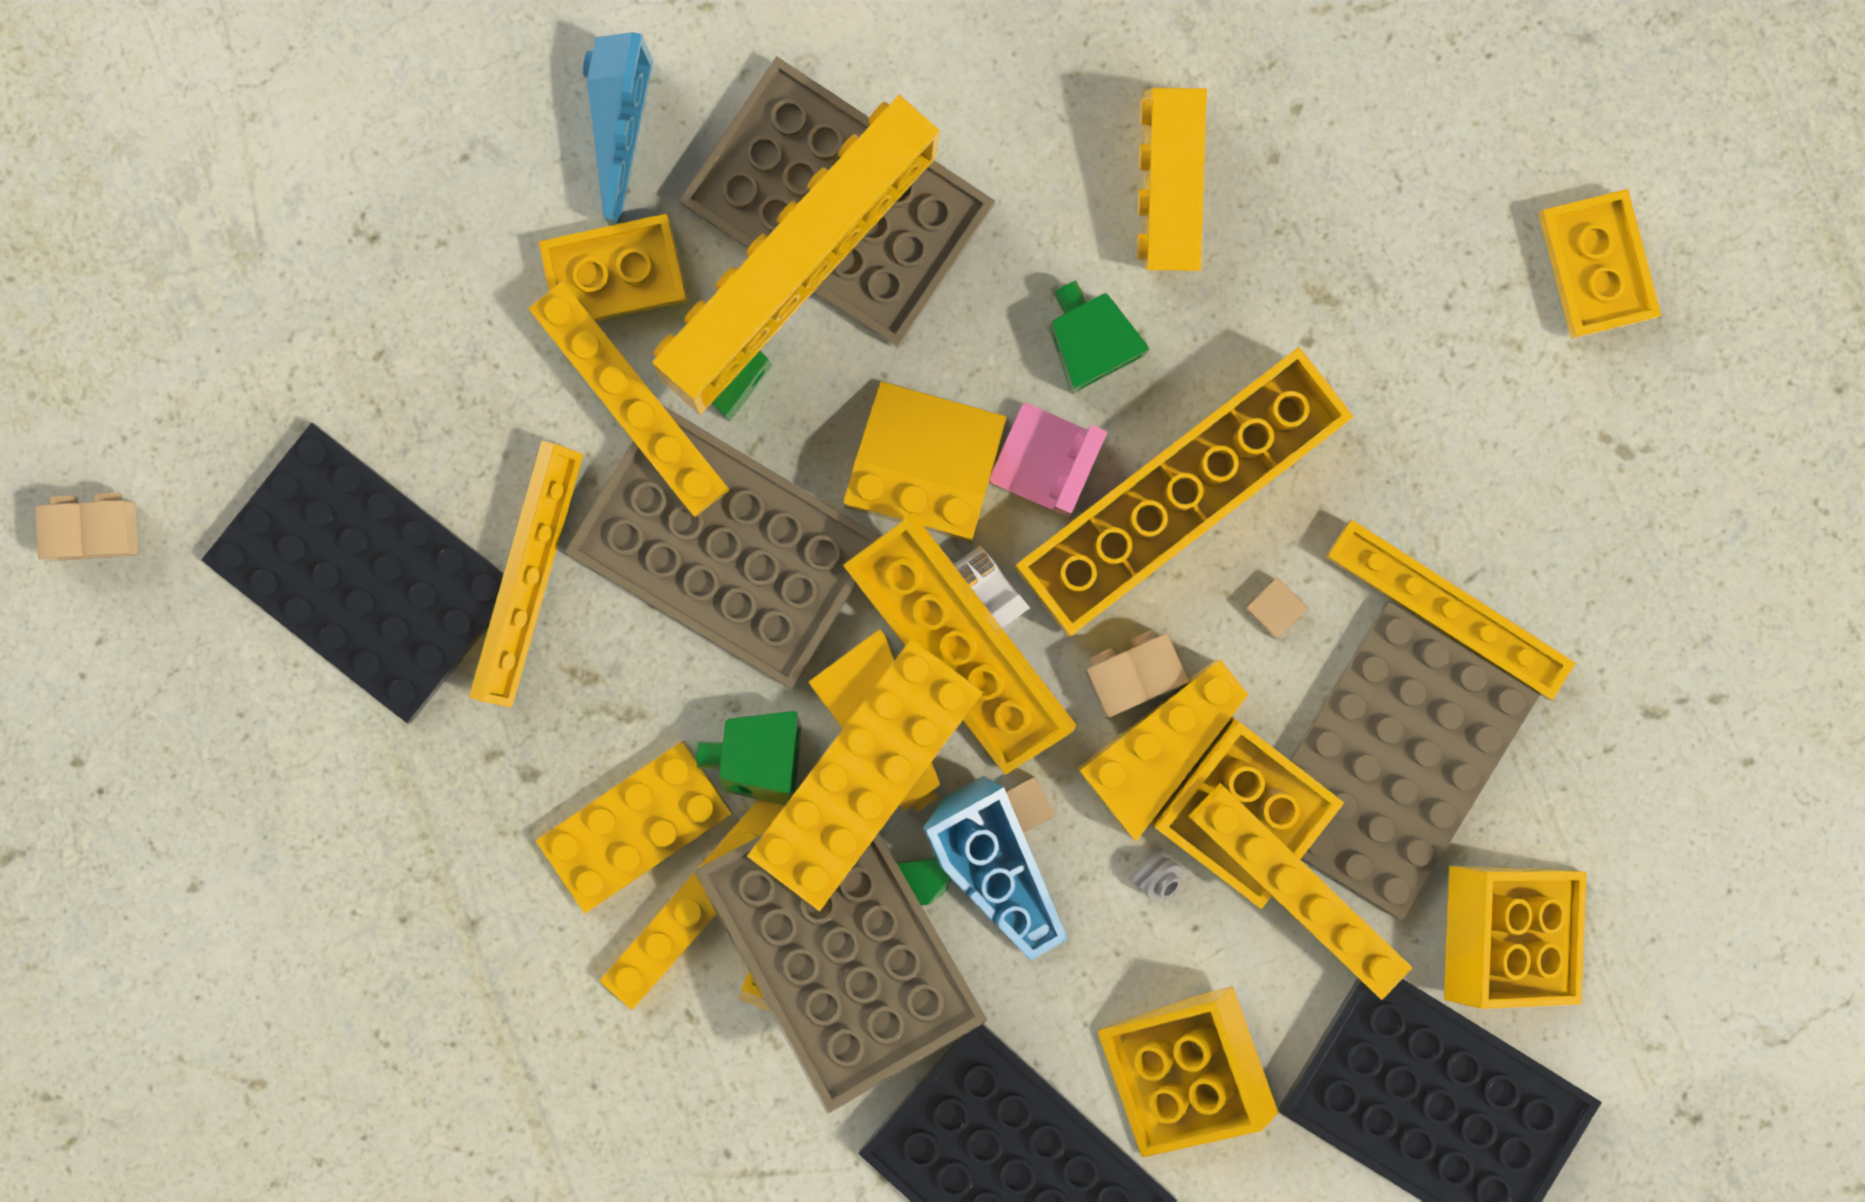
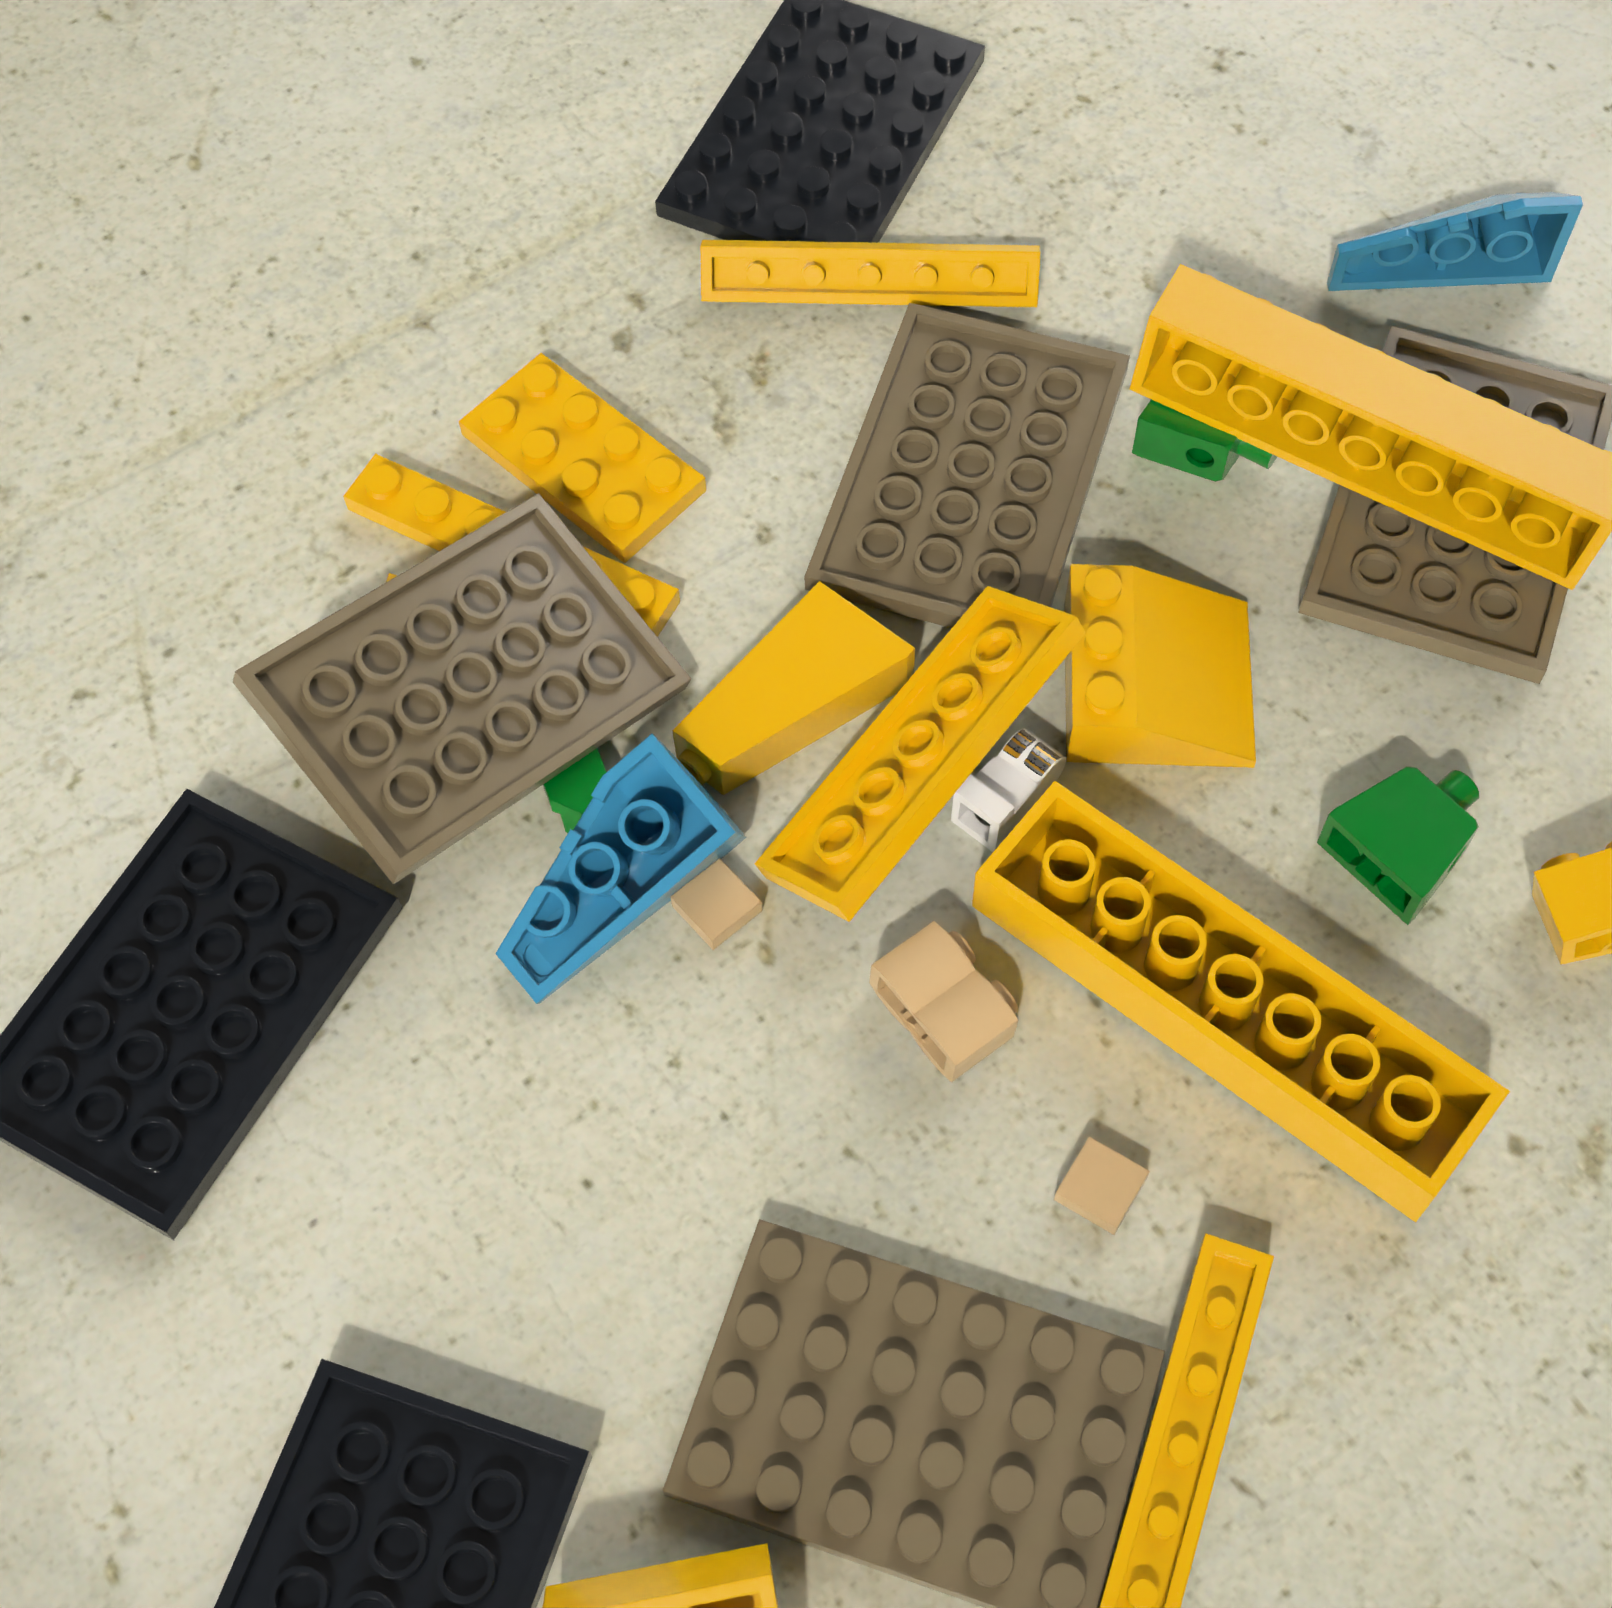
camera: 80 degrees right, 25 degrees down
yellow plate [528,281,730,517] -> none
yellow plate [538,213,688,322] -> none
green torso [696,711,802,805] -> none
yellow plate [747,639,983,911] -> none
bright pink bracket [989,403,1107,518] -> none
yellow wedge [1076,659,1248,841] -> none
yellow slope [1097,986,1278,1158] -> none
light grey plate [1129,847,1182,900] -> none
yellow slope [1151,717,1344,909] -> none
yellow plate [1189,783,1413,1000] -> none

